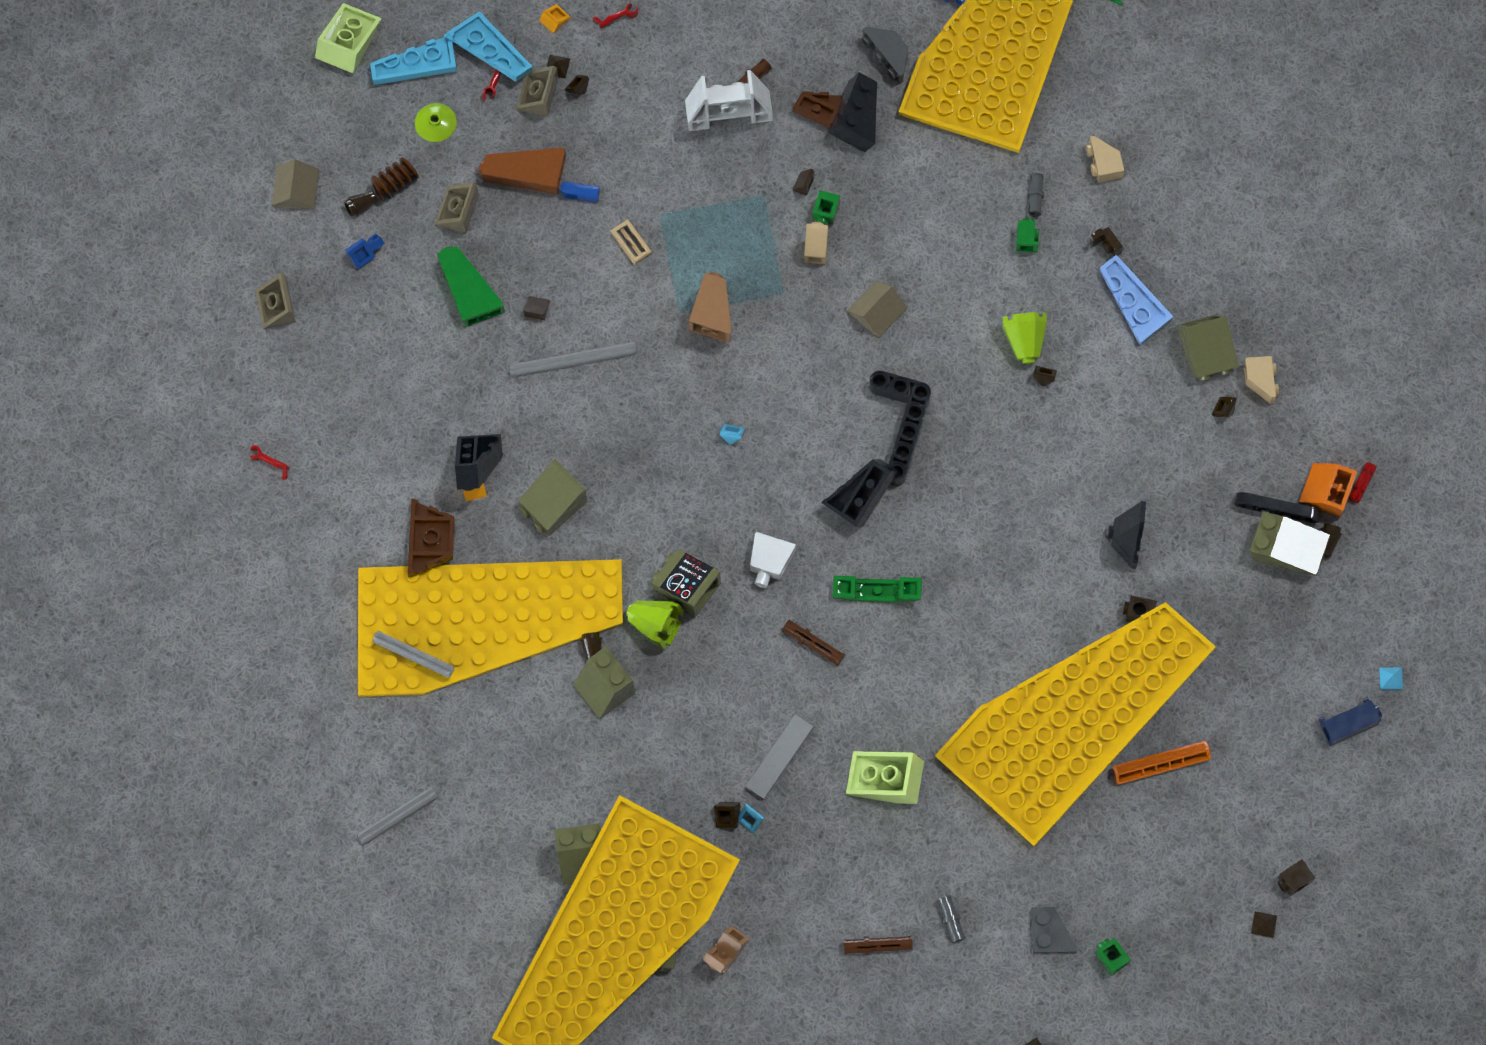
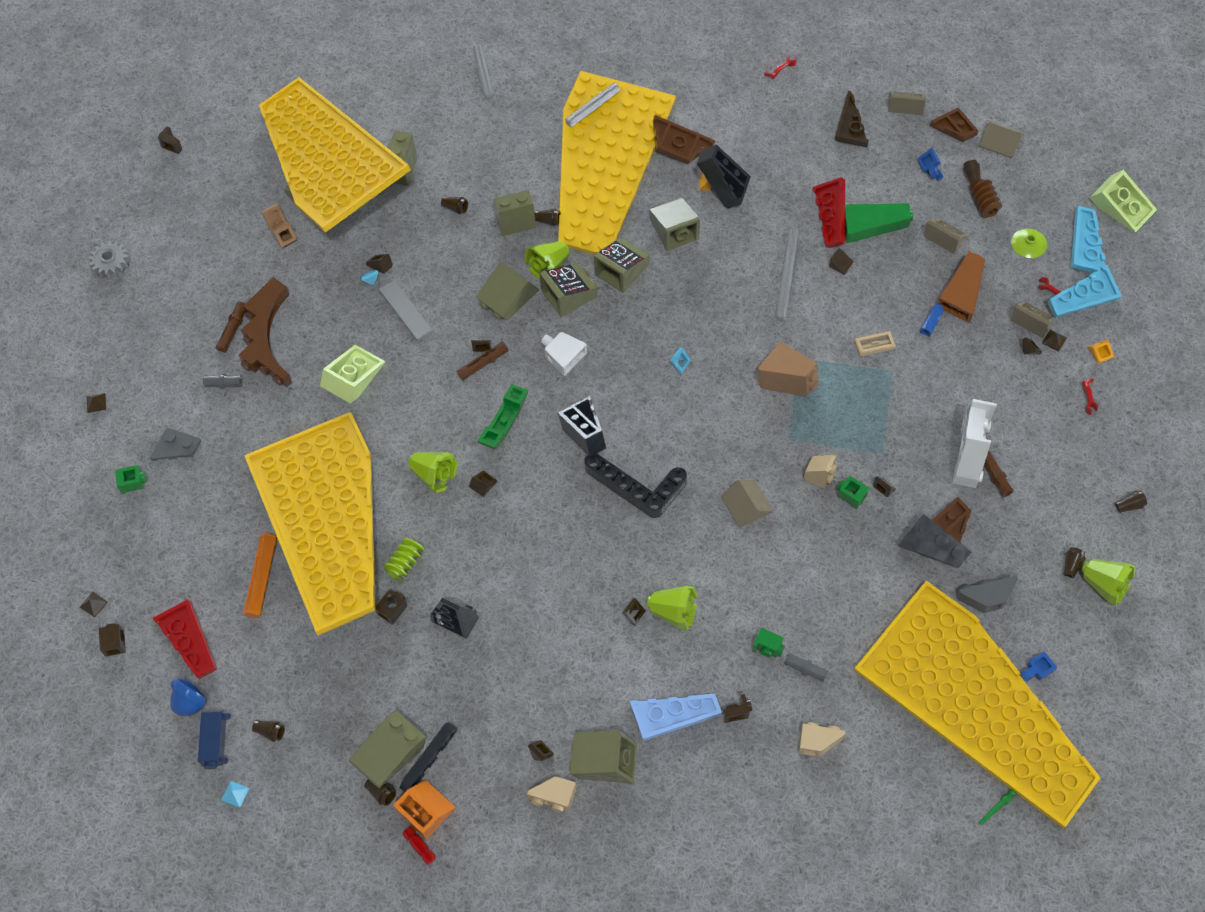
camera: 110 degrees right, 10 degrees down
none -> red wing [152,599,217,679]
none -> blue piece [170,678,206,716]
none -> reddish brown arch [239,277,292,387]
none -> dark brown cone [252,720,285,742]
none -> lime piece [383,538,425,583]
none -> lime cone [408,452,458,493]
none -> dark brown cone [441,196,468,214]
none -> dark brown slope [469,471,498,497]
none -> dark brown slope [471,340,492,352]
none -> olive slope [476,262,540,320]
none -> olive slope [594,238,650,293]
none -> red wing [812,177,846,248]
none -> dark brown wing [835,91,869,147]
none -> reddish brown wing [930,107,978,142]

